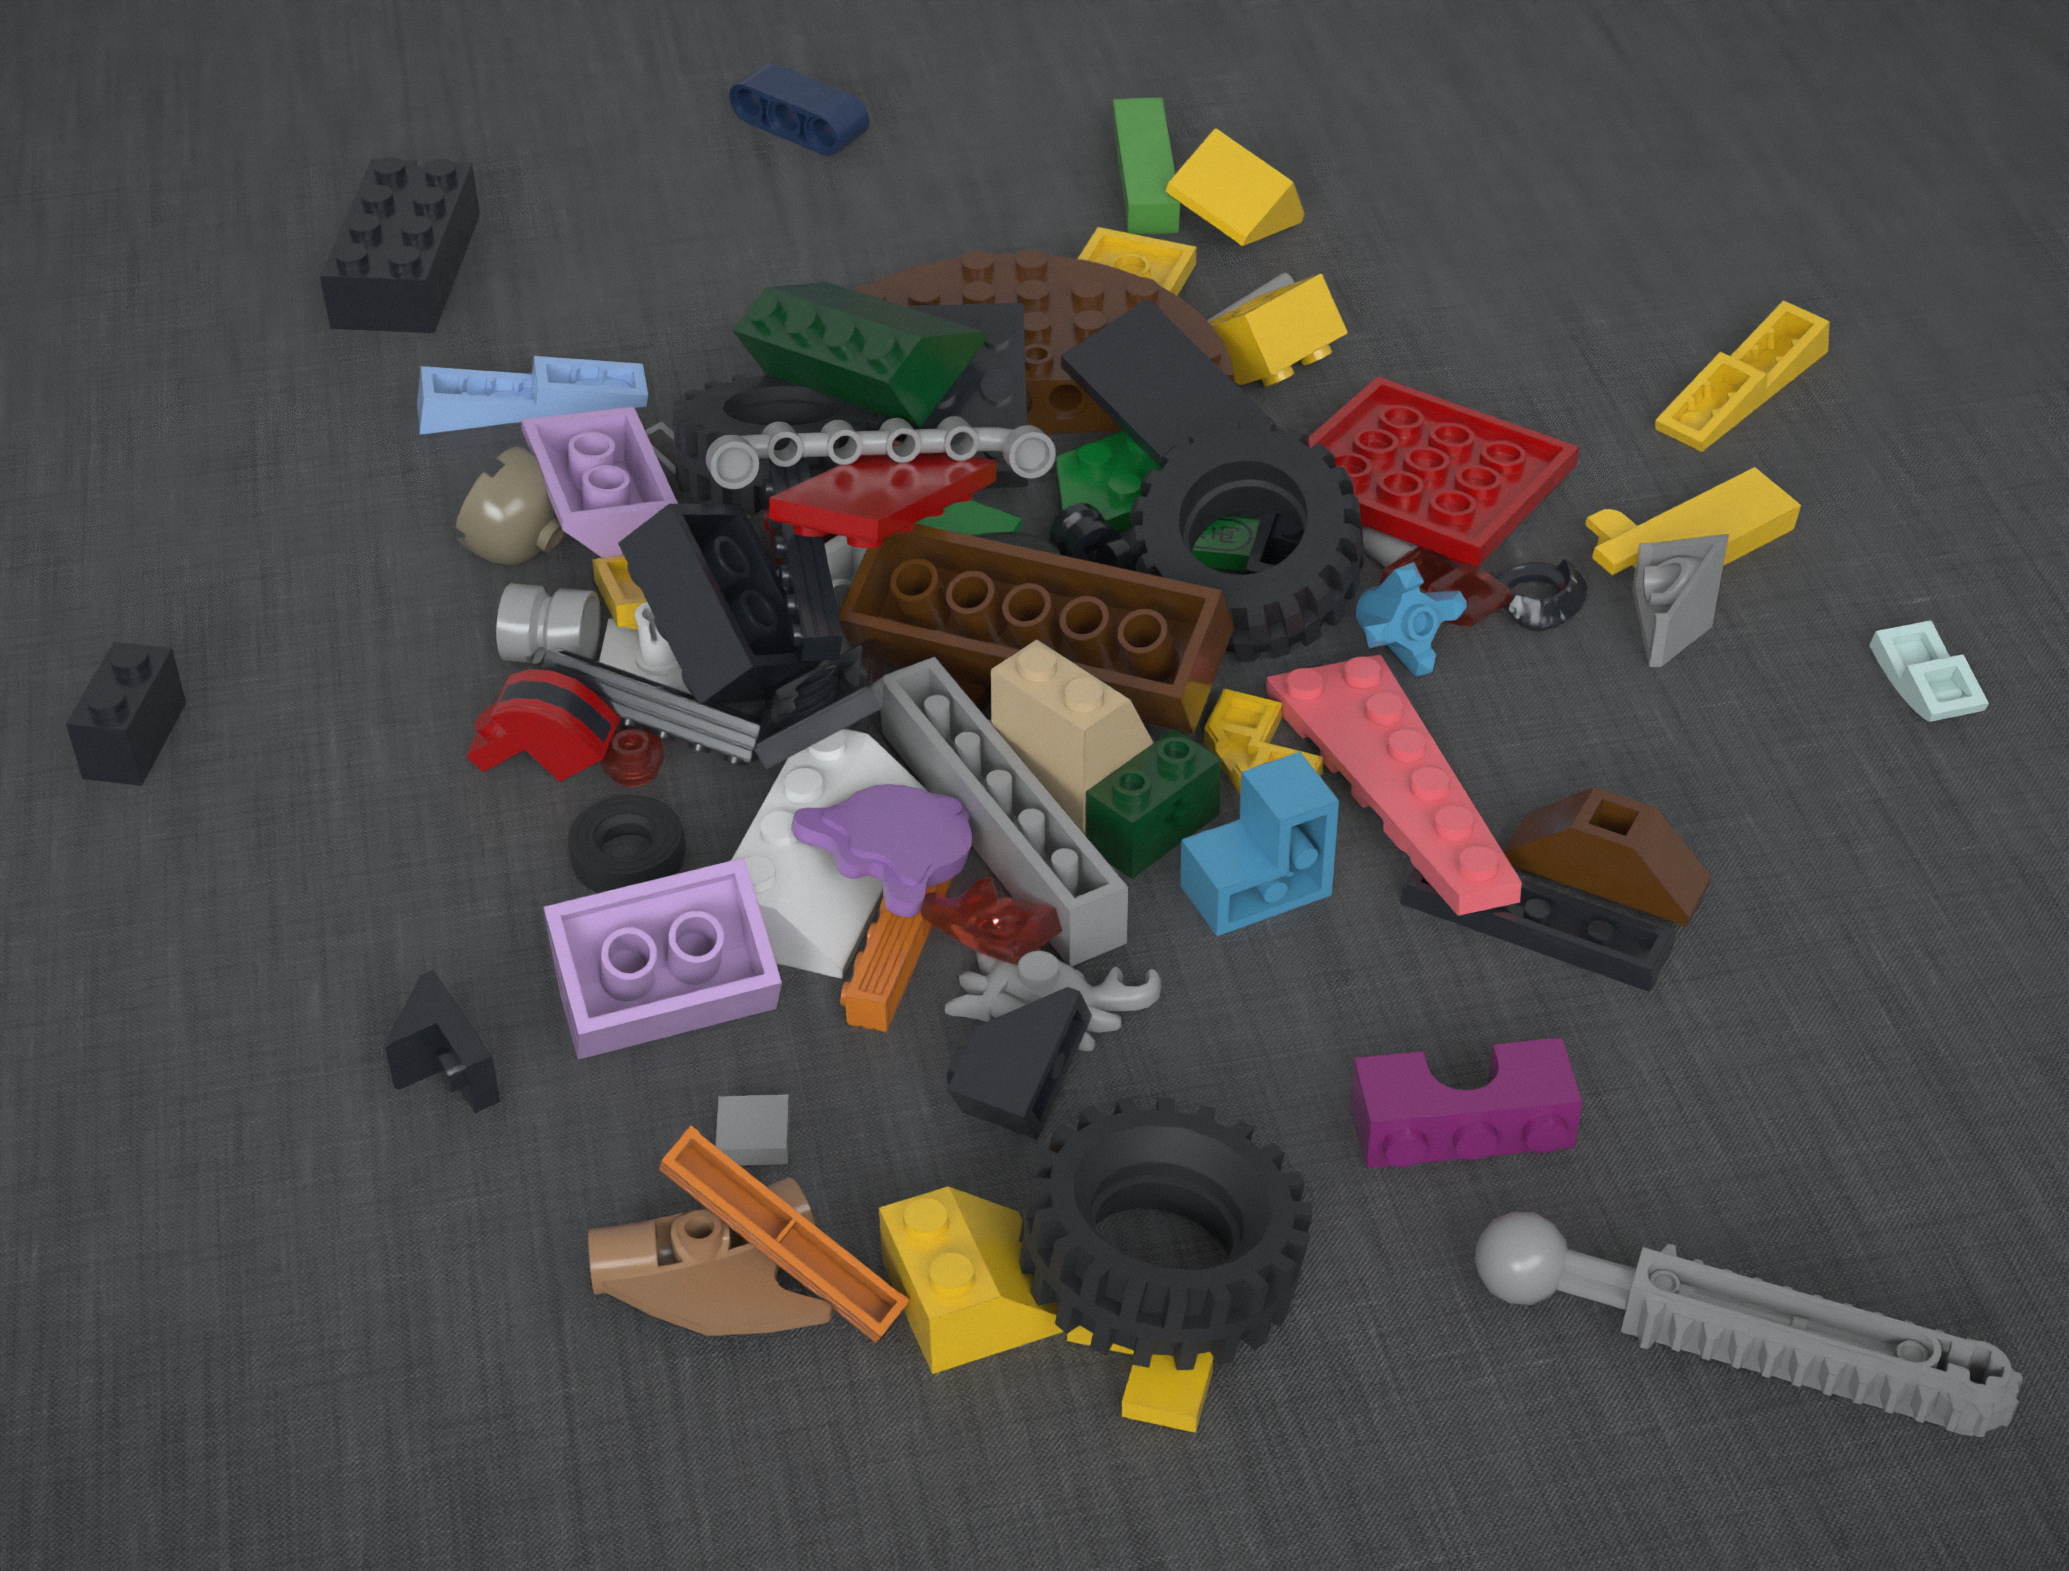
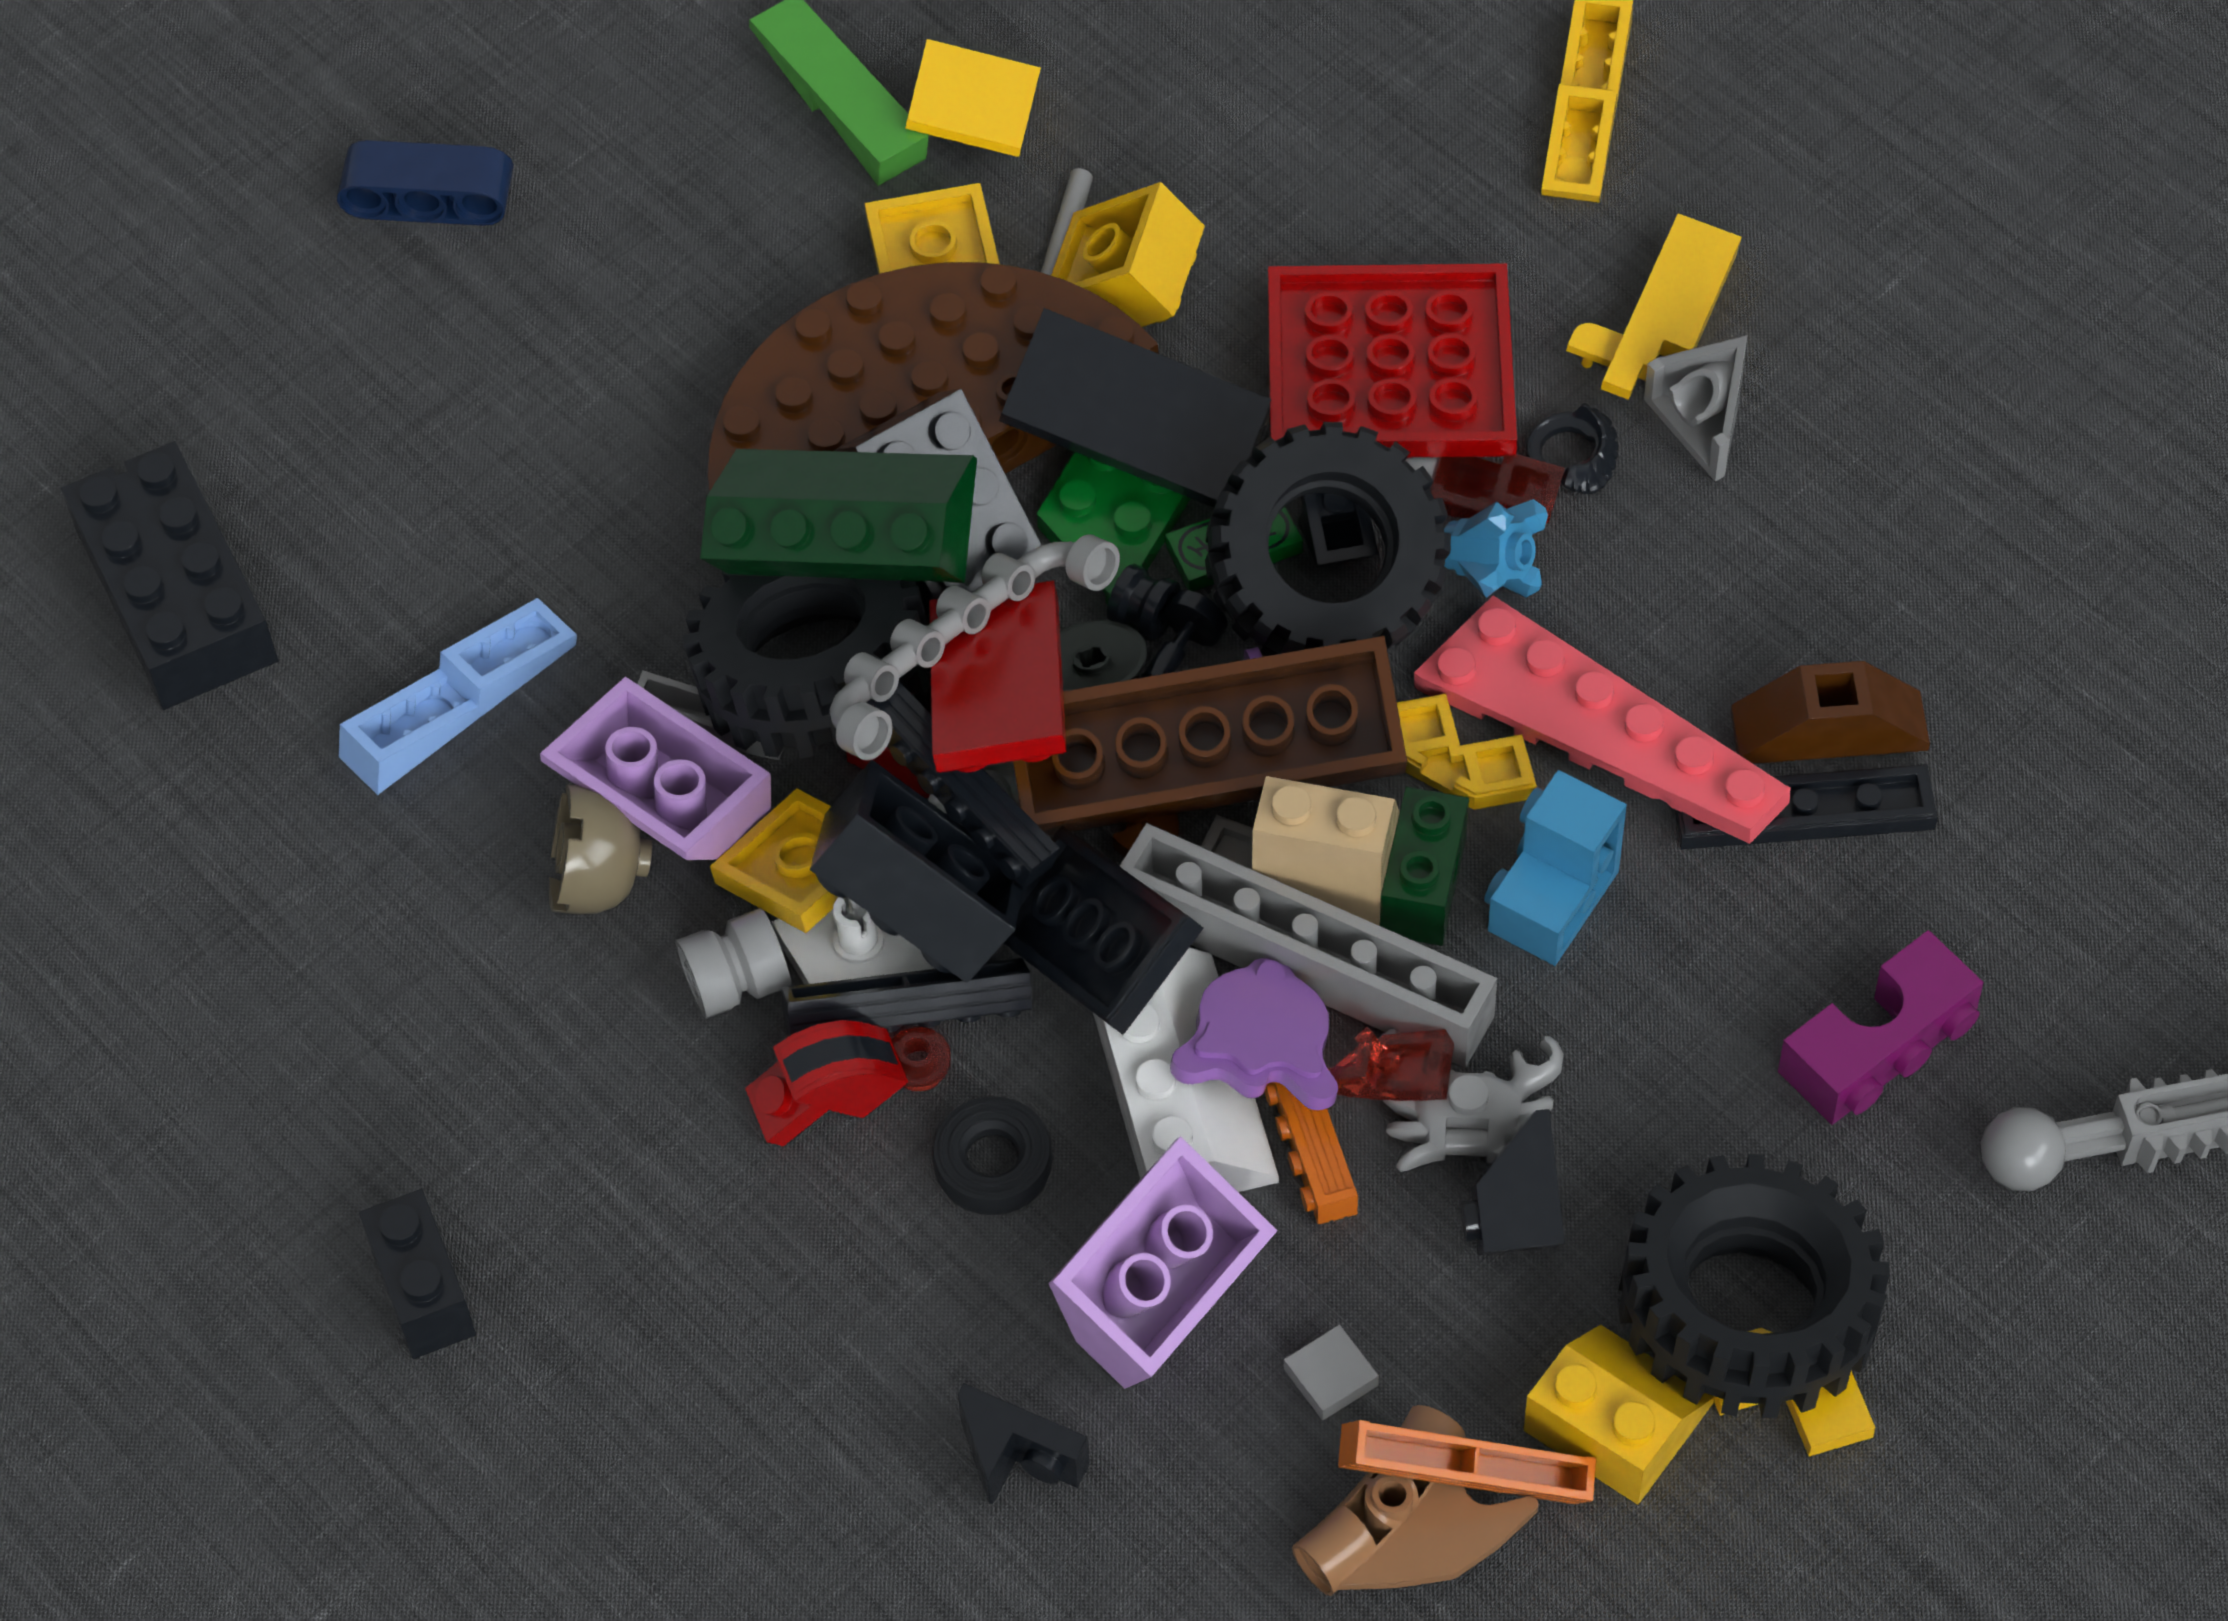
camera: 30 degrees left, 15 degrees up
light aqua slope [1869,620,1989,722] -> none

